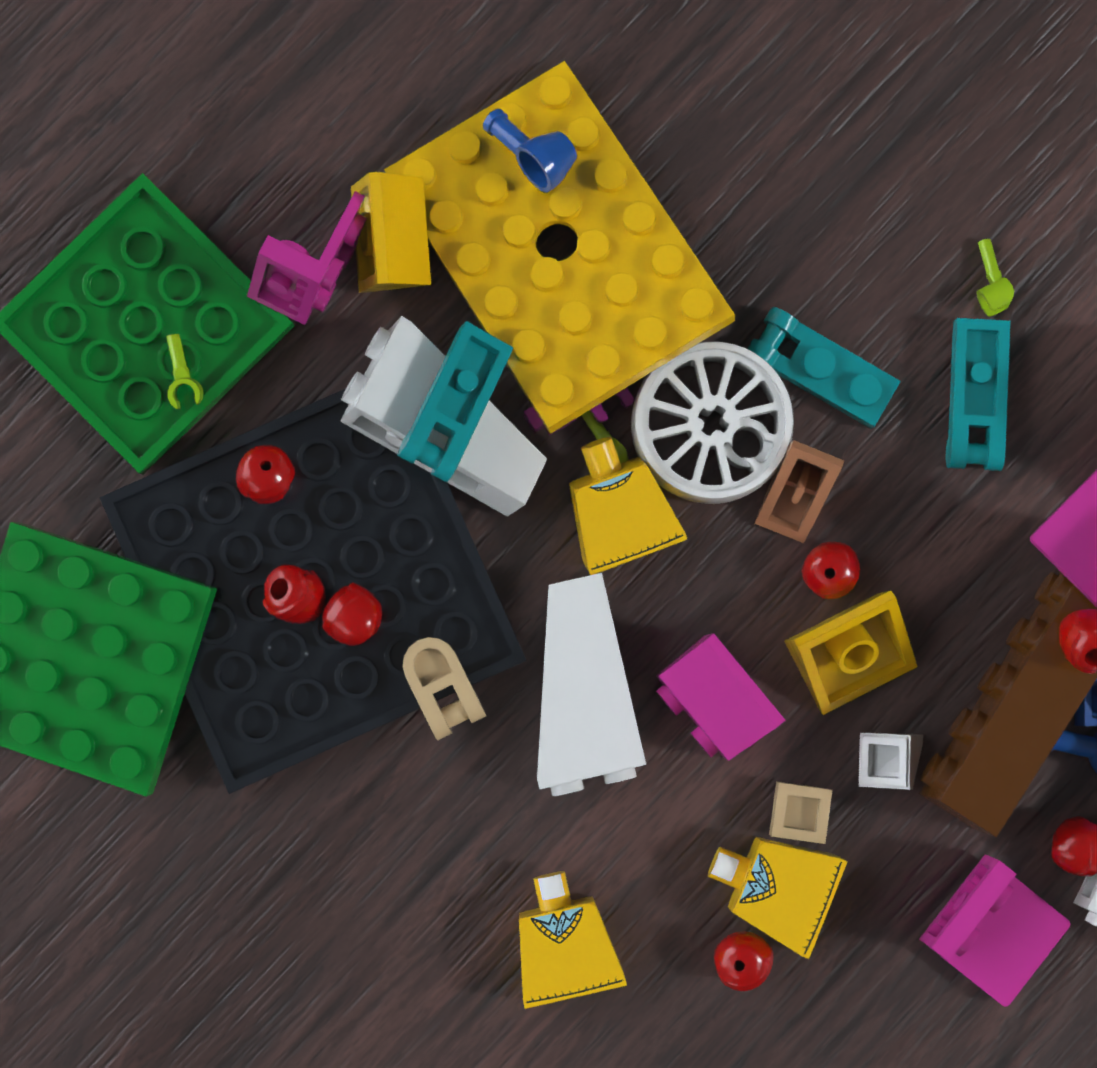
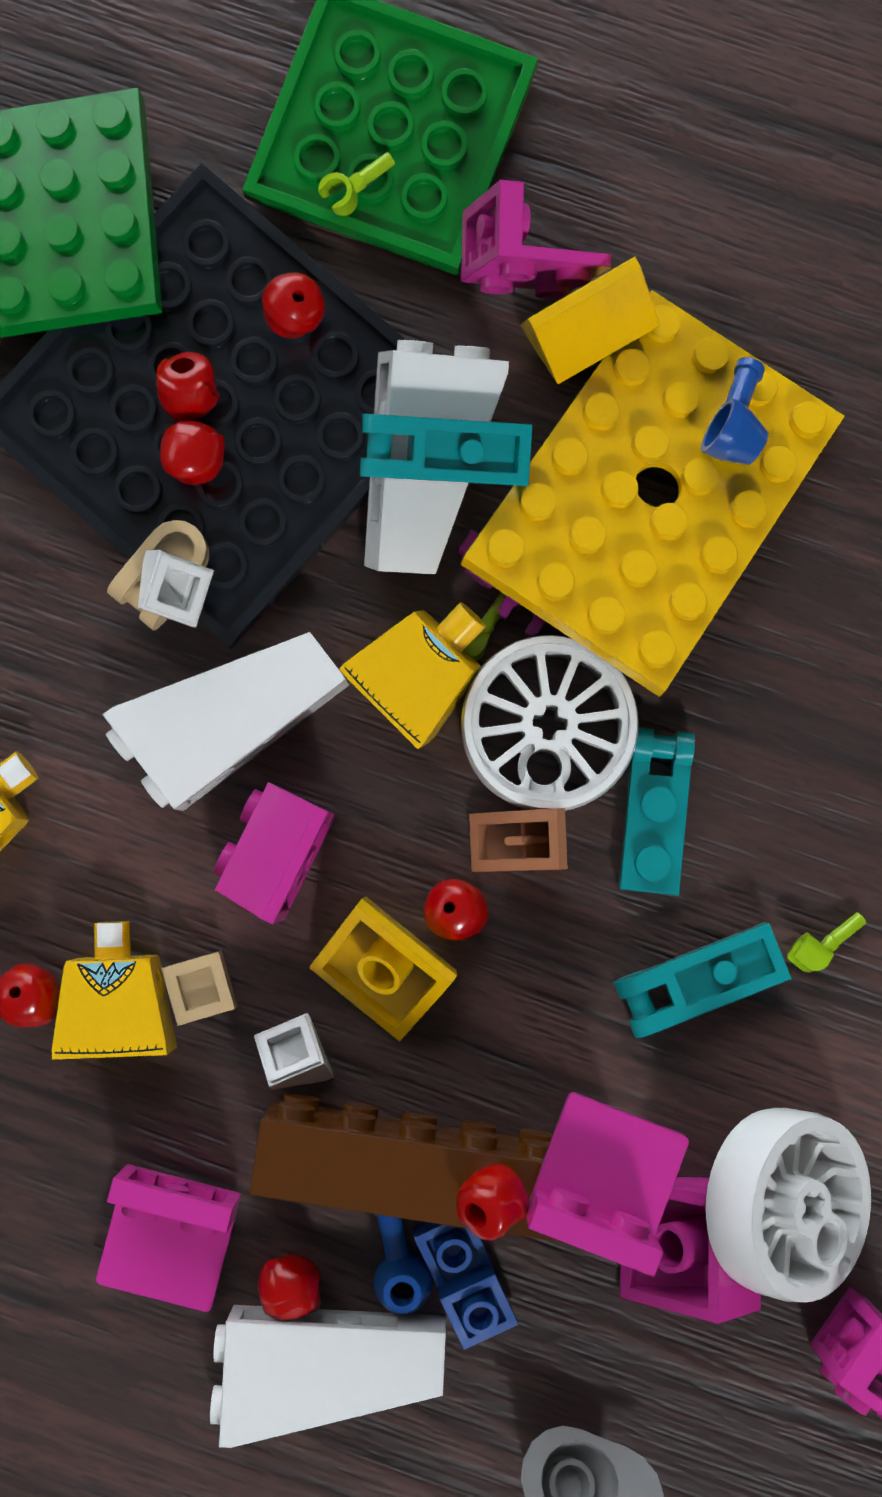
camera: 75 degrees right, 0 degrees up
none -> white slope [138,550,214,627]

